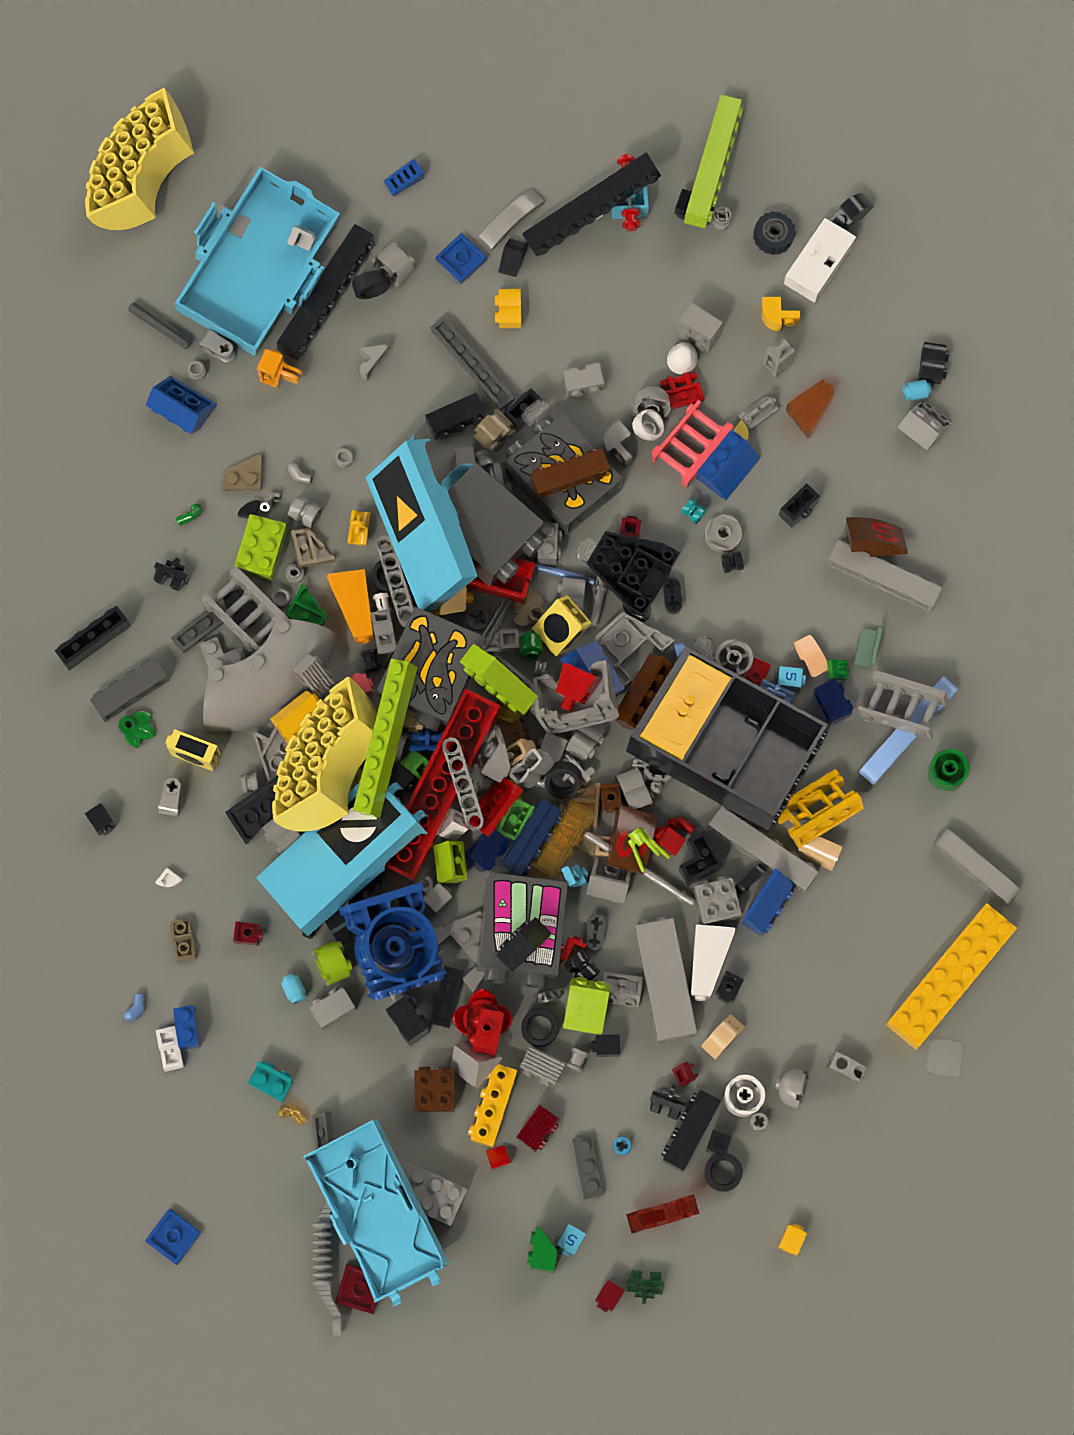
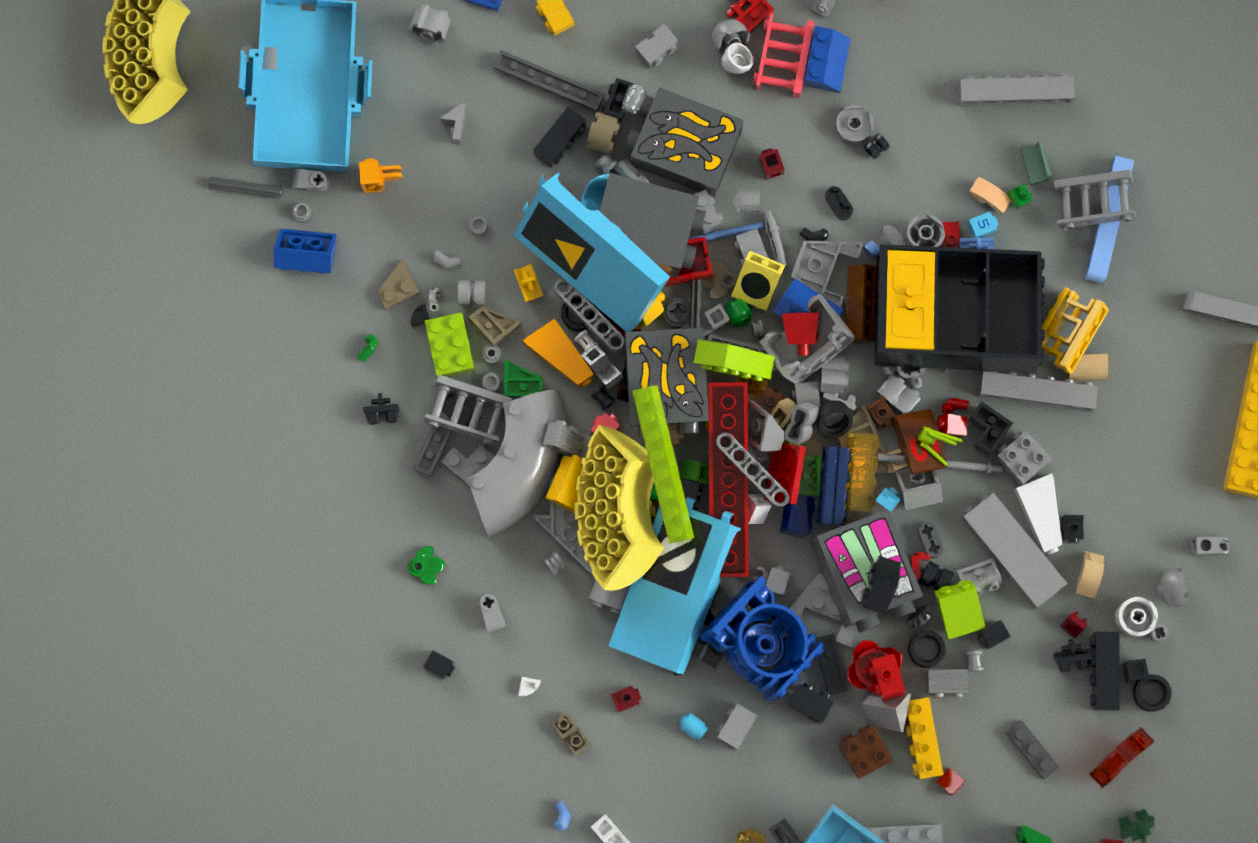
camera: 25 degrees left, 5 degrees up
black brick [54,605,131,671] -> none
dark grey brick [90,658,169,722] -> none
brick [166,729,221,772] -> none
blue brick [173,1005,200,1050] -> none
black wing [225,776,279,844] -> none
teal bracket [247,1060,294,1103] -> none
black brick [276,224,375,360] -> none
light grey panel [287,225,317,251] -> none
lime brick [312,941,352,986] -> none
black tyre [352,270,389,299] -> none
blue hips [409,729,443,754] -> none
lime brick [433,841,468,885] -> none
light grey panel [455,446,475,467] -> none
dark red brick [516,1105,559,1152] -> none
reddish brown brick [531,449,610,499] -> none
medium azure brick [556,1224,586,1257] -> none
black wedge [586,531,681,617] -> none
light grey brick [603,420,632,467] -> none
dark azure bush [613,1137,631,1155] -> none
teal wheel [681,498,707,524] -> none
light yellow tile [733,420,749,441] -> none
black beam [735,864,767,895] -> none
blue slope [741,868,794,936] -> none
yellow brick [777,1223,807,1256] -> none
black brick [779,483,820,528] -> none
clear blue brick [813,679,853,726] -> none
reddish brown slope [846,517,908,557] -> none
green brick [928,748,970,791] -> none

